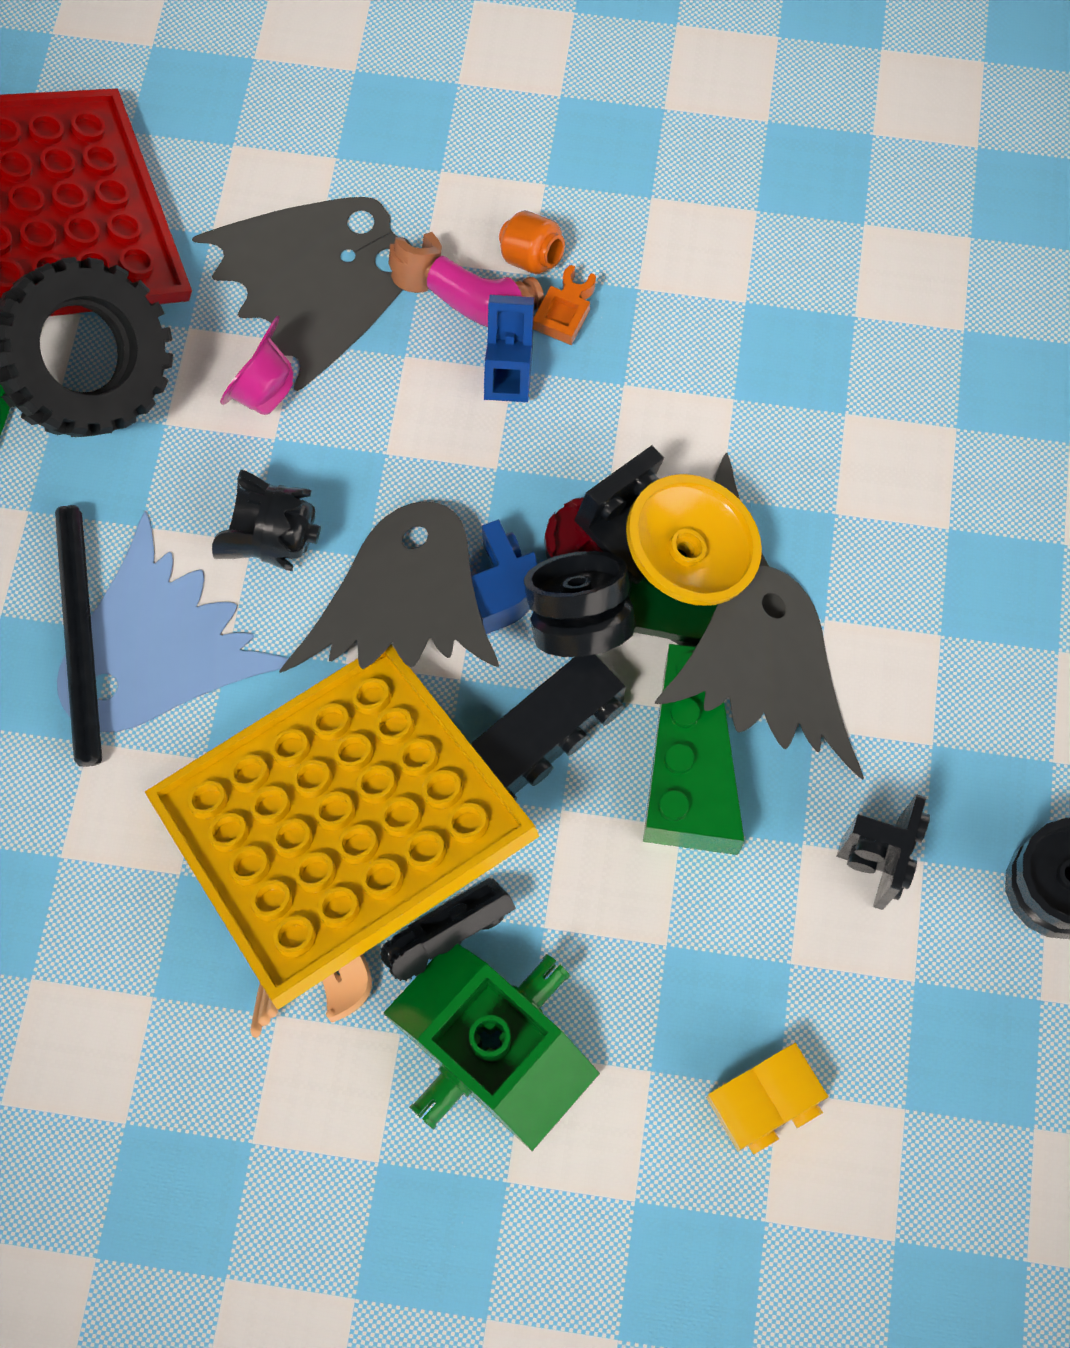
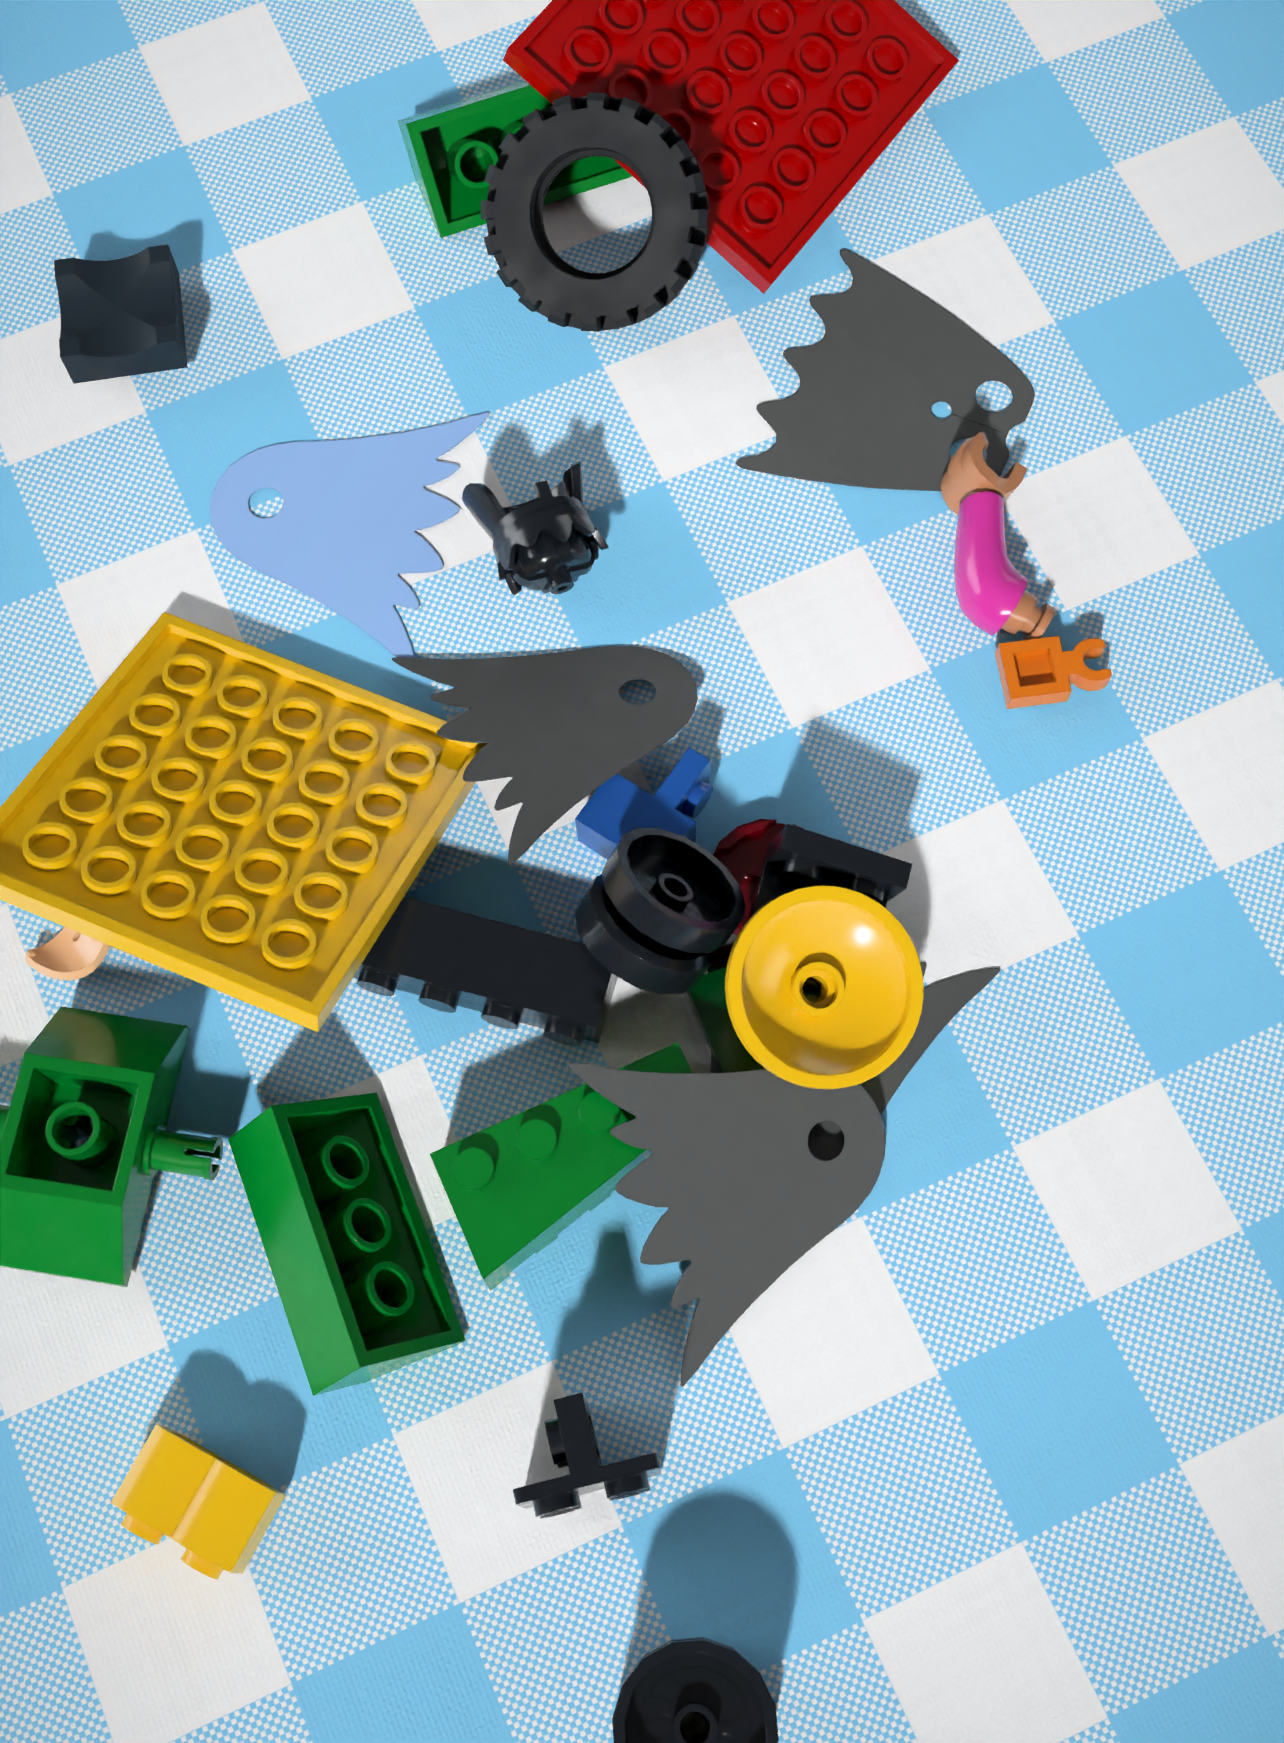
camera: 60 degrees right, 0 degrees up
black axle [55,505,102,767] -> none
dark pink piece [220,316,293,415] -> none
black hinge [380,878,516,981] -> none
blue brick [484,295,534,403] -> none
orange head [499,210,565,274] -> none
none -> green slope [228,1092,465,1396]

